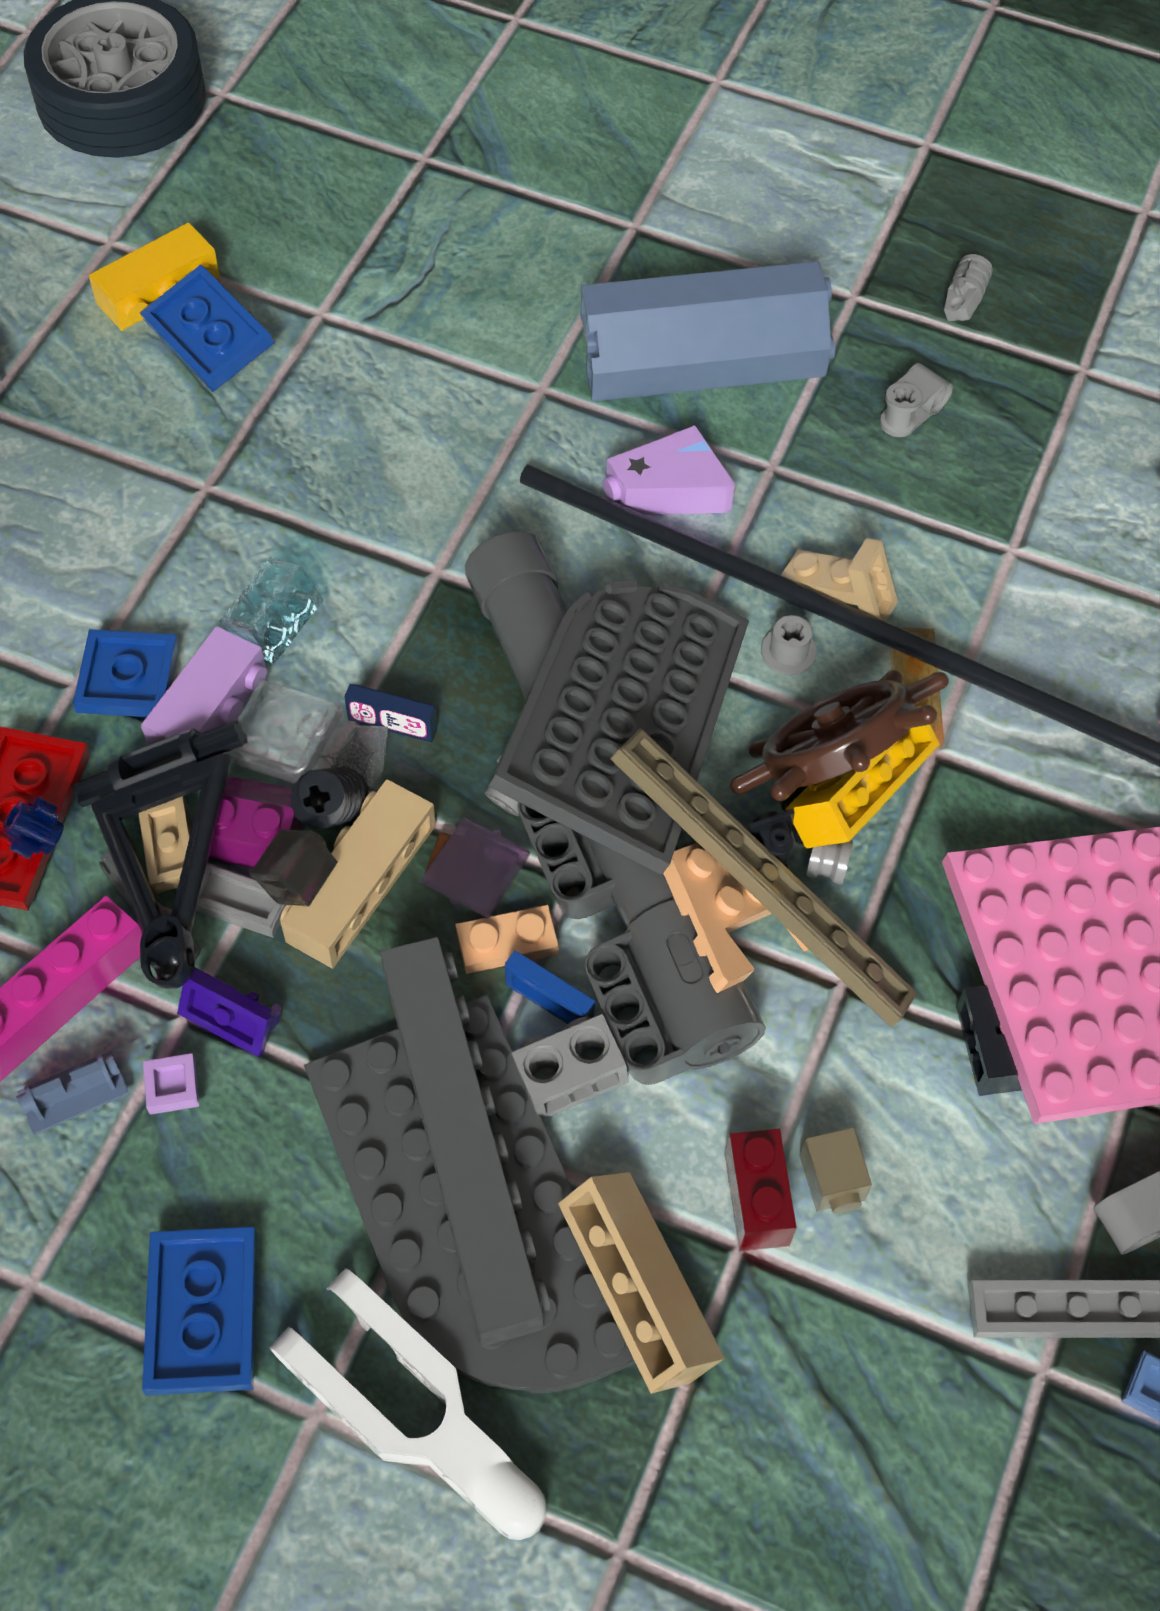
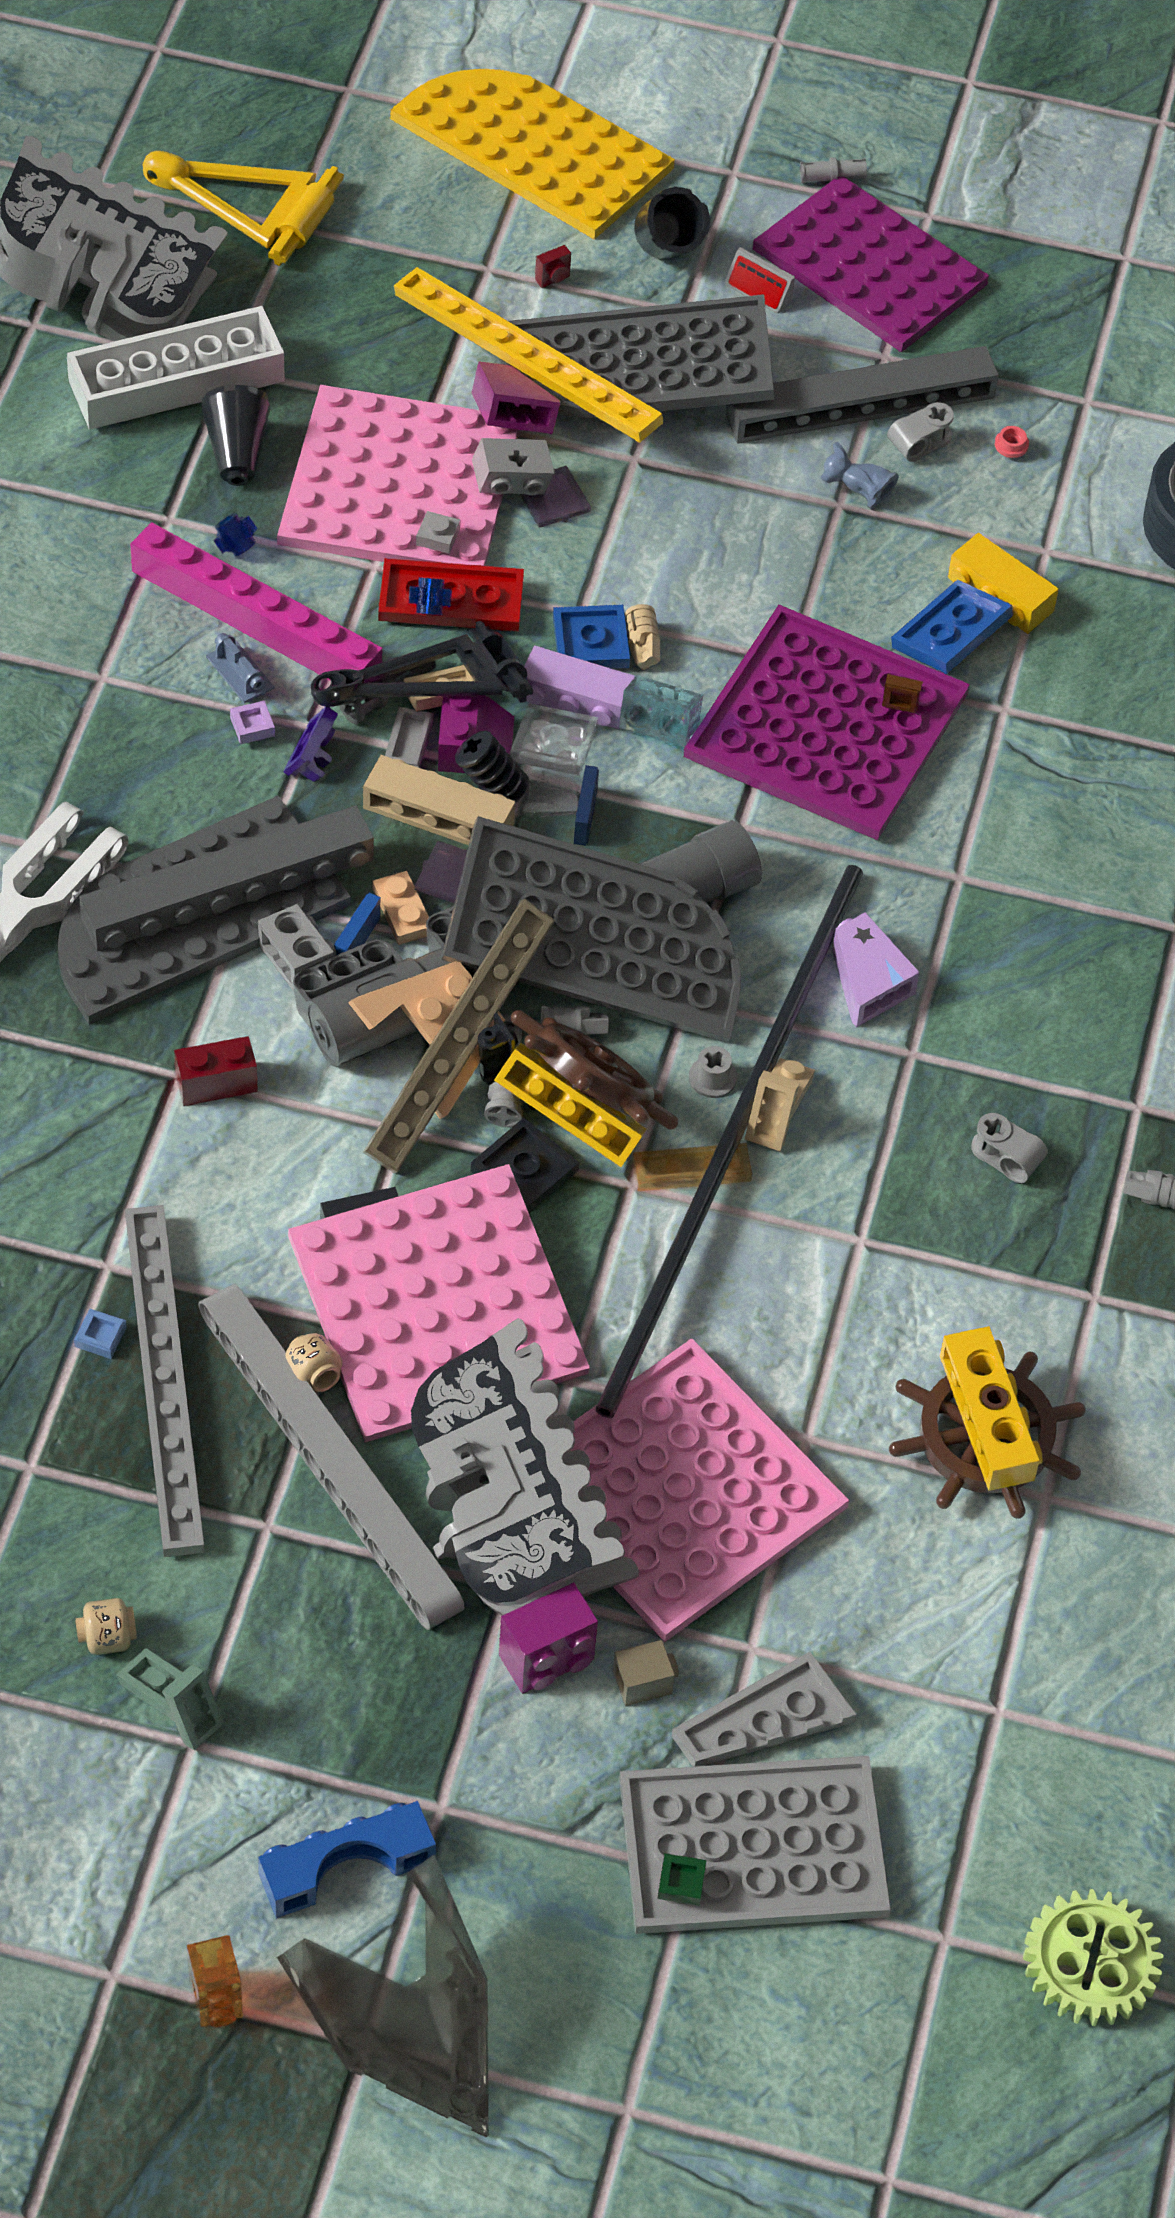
camera: 80 degrees right, 5 degrees down
blue plate [142,1227,257,1396] -> none
clear smoke brick [250,829,338,907] -> none
tan brick [558,1172,725,1394] -> none
sand blue panel [580,261,835,402] -> none
dark tan brick [799,1127,872,1214] -> none
none -> black plate [470,1118,579,1213]
none -> light grey hinge [541,1006,609,1036]
none -> tan hinge [624,604,660,670]
none -> magenta plate [683,604,970,841]
none -> reddish brown tile [882,674,923,714]

